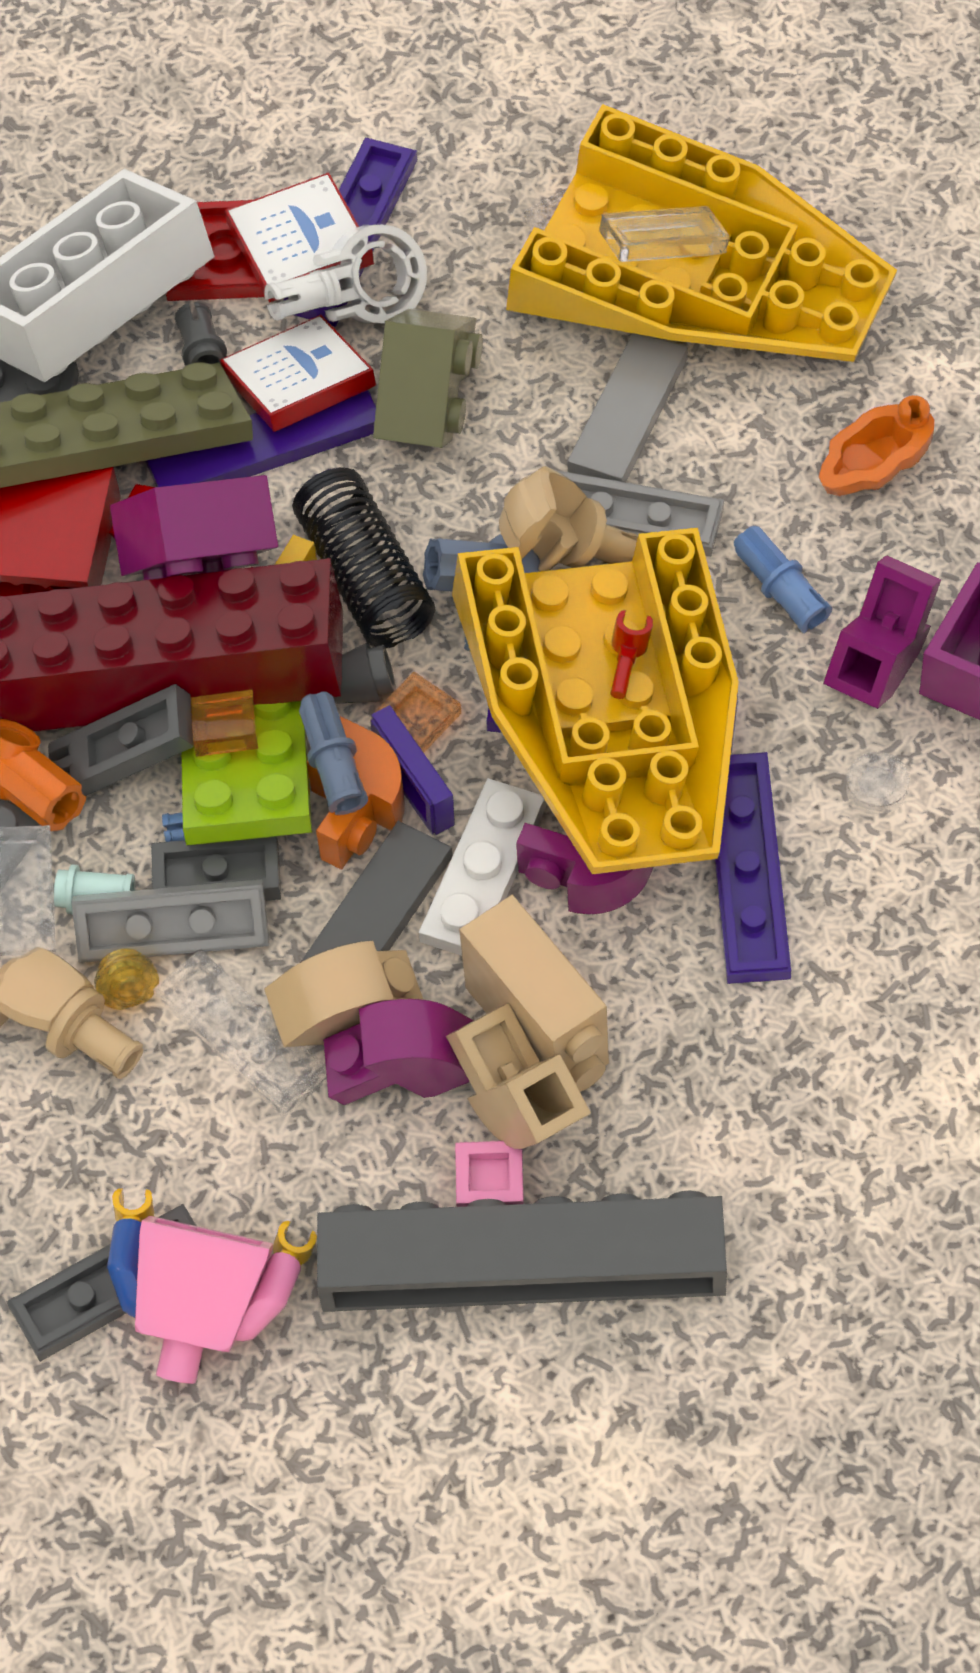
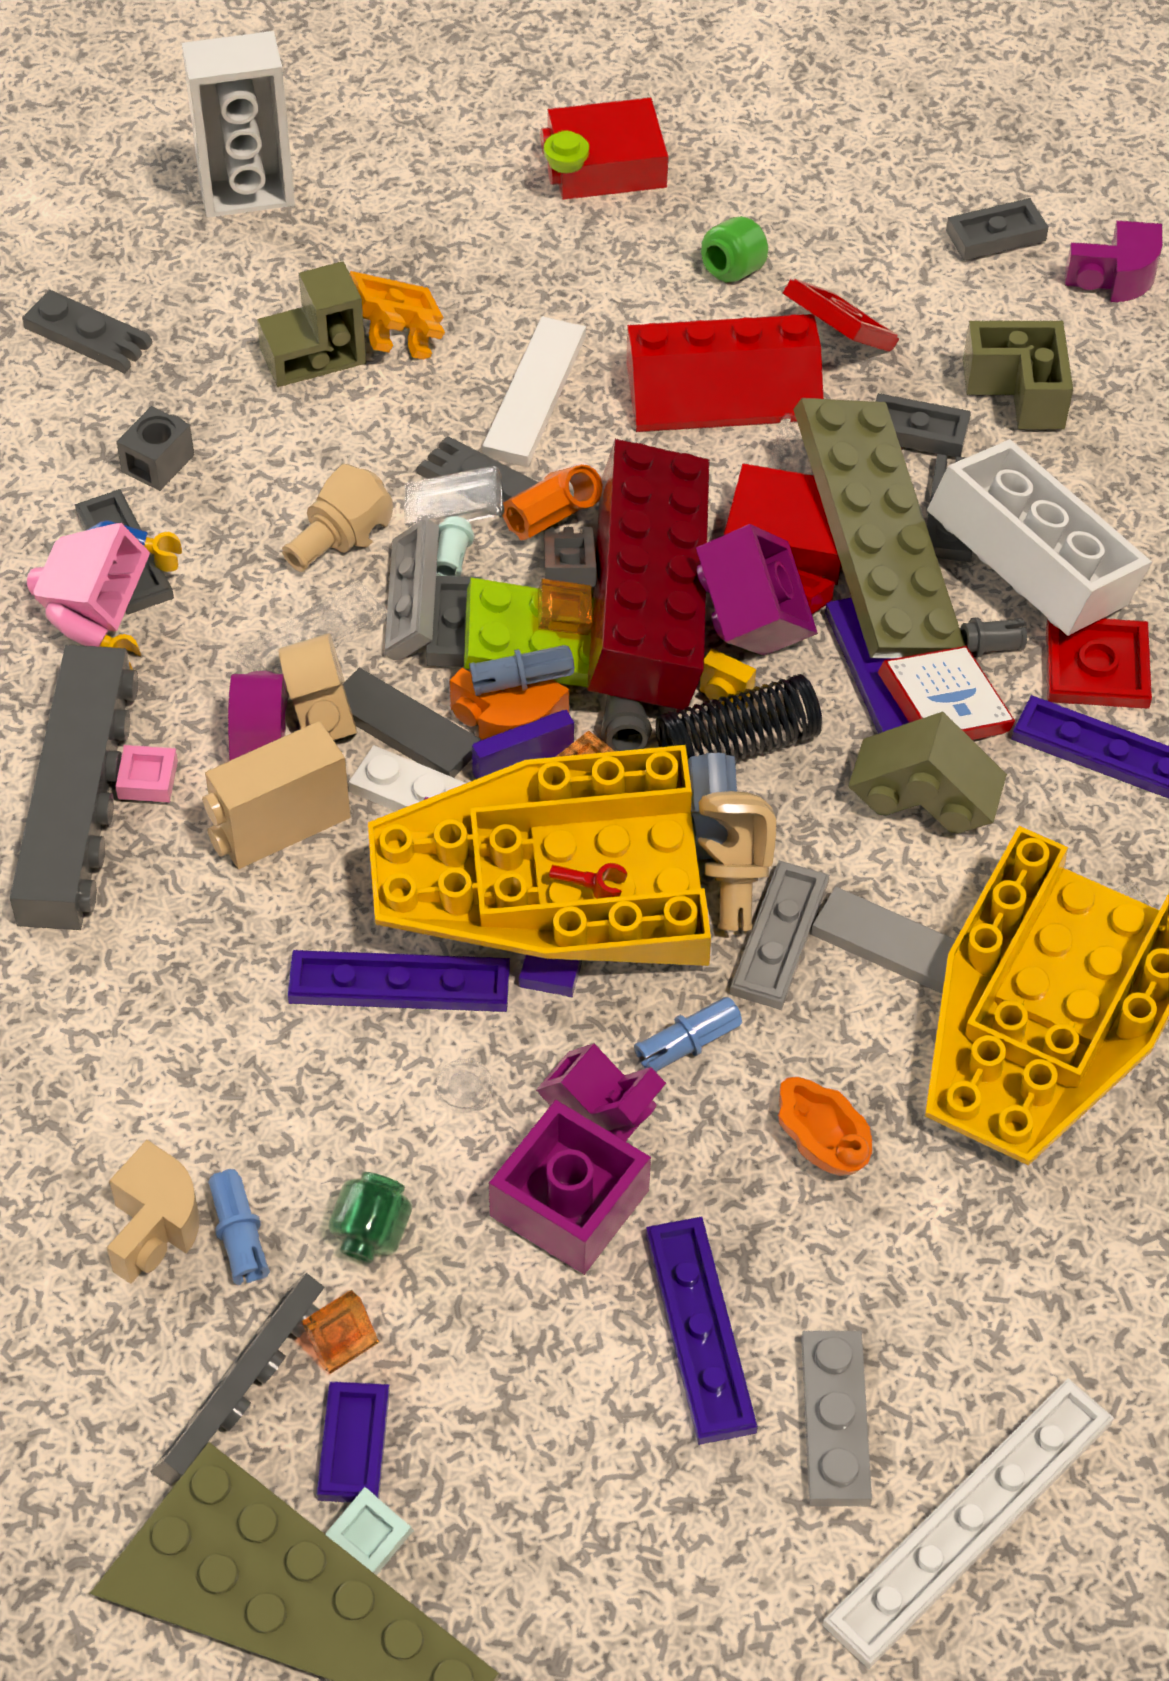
camera: 90 degrees right, 5 degrees down
clear yellow plate [94,949,159,1010] -> none
white tile [225,172,374,303] -> none
white pin [265,224,427,323] -> none
tan brick [446,1003,591,1149] -> none
clear tile [599,206,729,262] -> none

